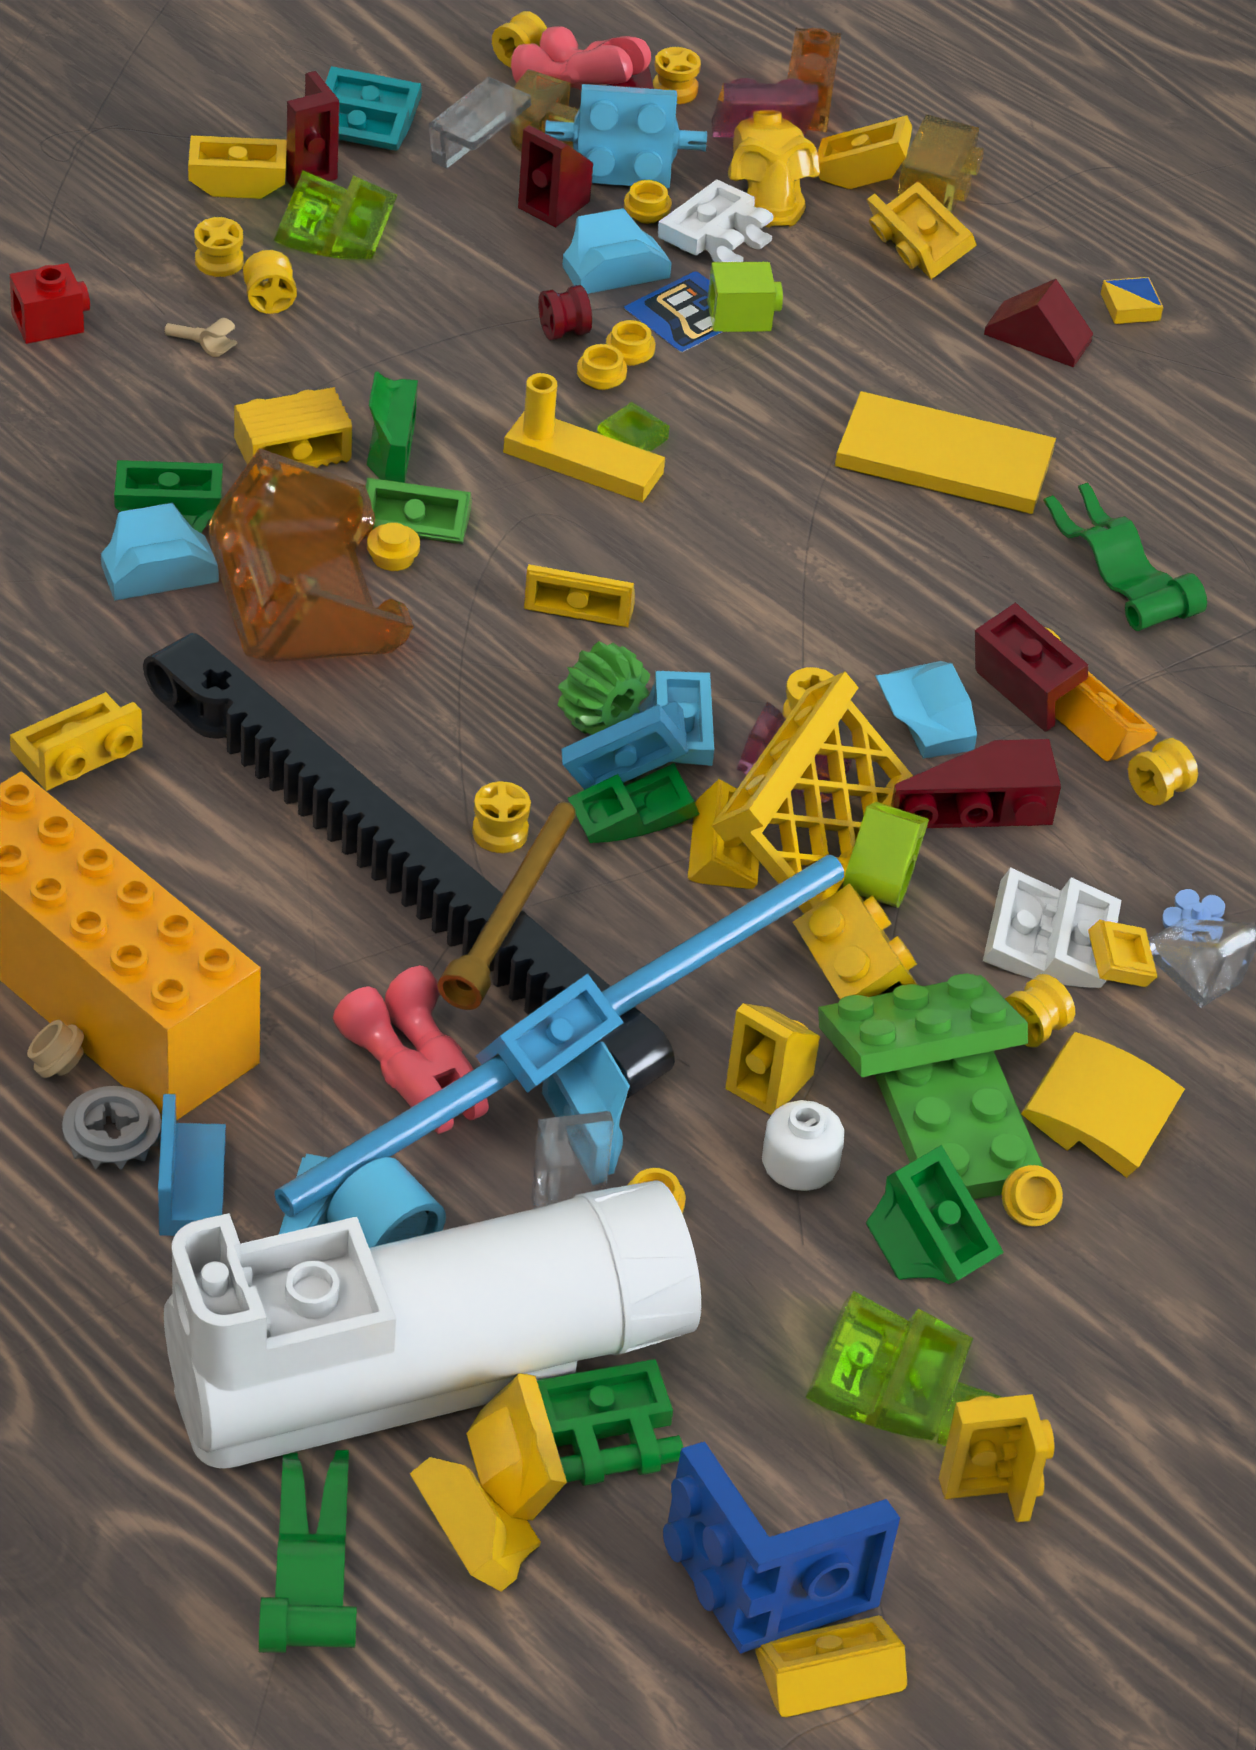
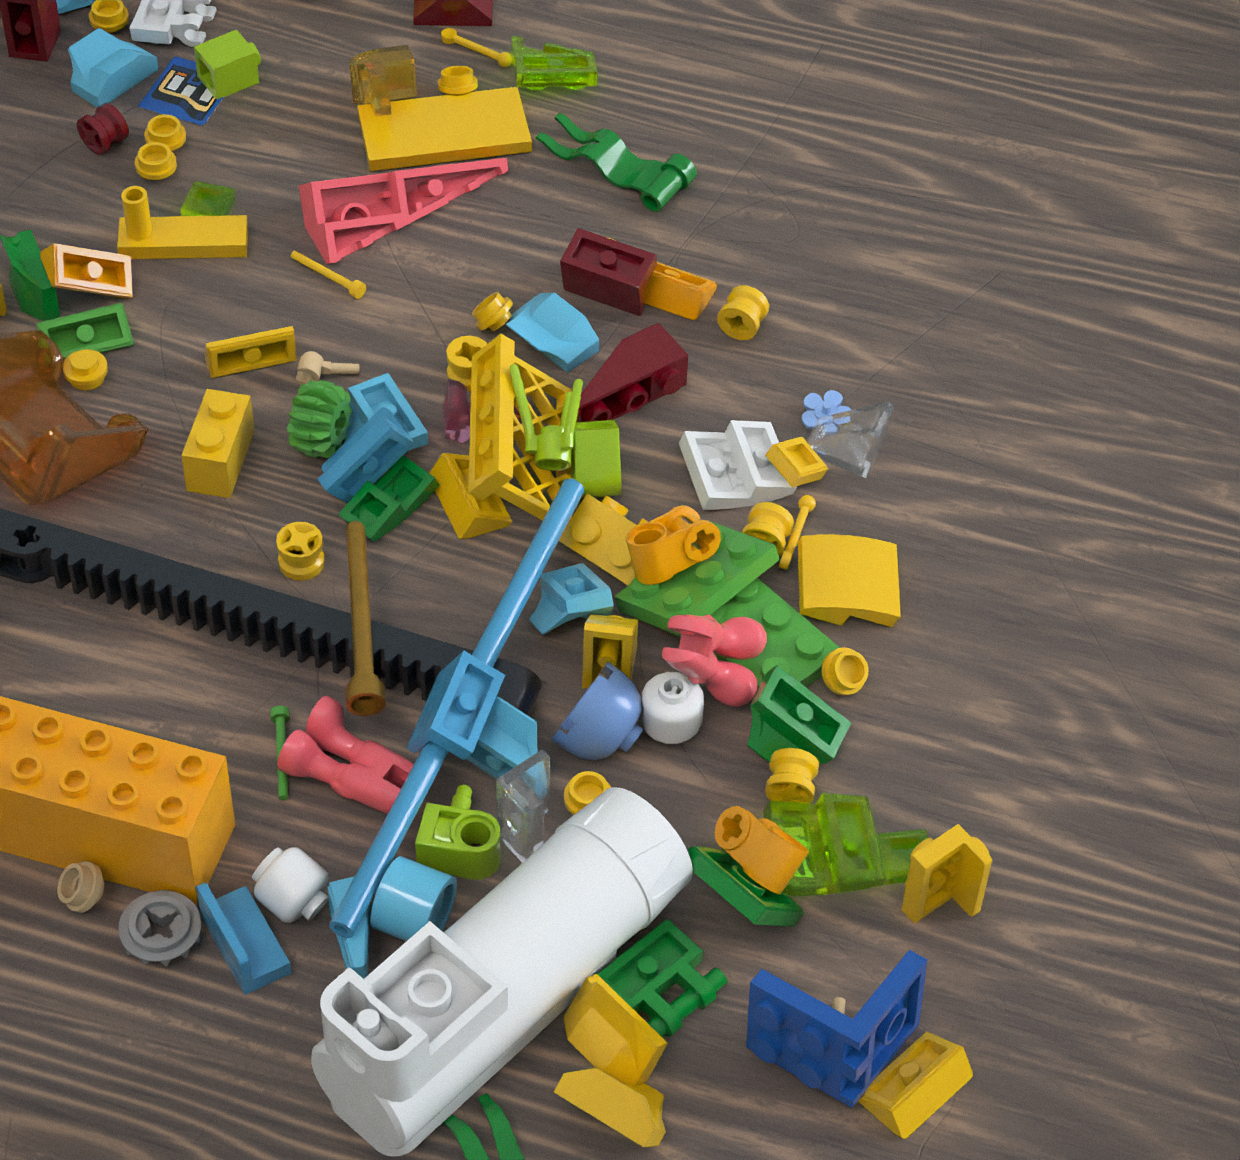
camera: 25 degrees left, 5 degrees up
none -> light orange slope [40,243,133,299]
none -> yellow brick [181,389,255,498]
none -> white head [252,847,328,923]
none -> bright green piece [270,706,290,800]
none -> yellow piece [291,250,366,299]
none -> tan hand [296,351,360,385]
none -> coral wedge [298,157,509,264]
none -> clear yellow brick [349,45,417,116]
none -> lime piece [415,784,501,880]
none -> yellow plate [437,66,478,95]
none -> yellow hinge [441,28,513,68]
none -> yellow plate [472,292,513,331]
none -> clear neon green wing [510,36,598,90]
none -> lime plant [510,364,583,471]
none -> medium azure slope [529,563,614,635]
none -> medium blue cylinder [551,662,643,761]
none -> light orange piece [626,505,721,585]
none -> coral piece [662,614,767,707]
none -> green tile [687,846,804,927]
none -> light orange piece [714,806,809,895]
none -> yellow wheel [765,748,819,808]
none -> yellow hinge [779,495,816,570]

